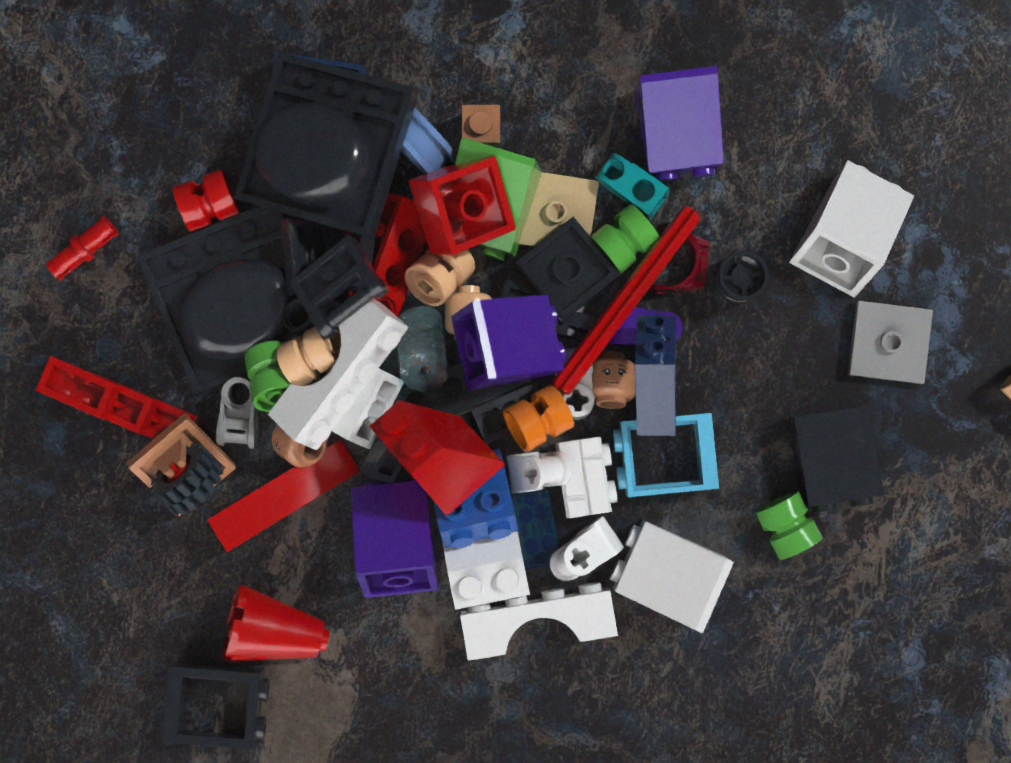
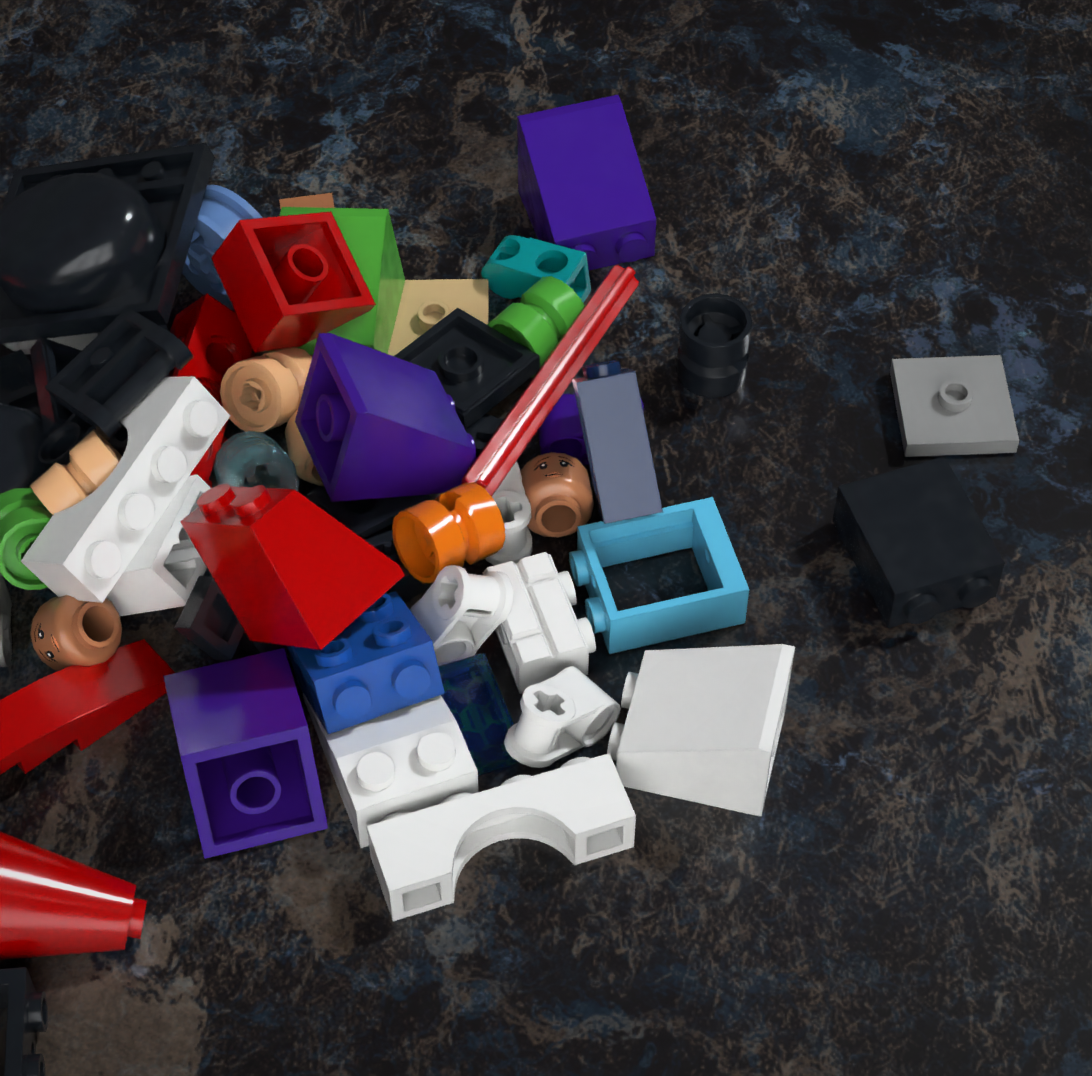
camera: 10 degrees left, 35 degrees down
dark red helmet [650,222,710,295] -> none
bright green wheel [755,490,823,560] -> none
white slope [789,160,914,298] -> none

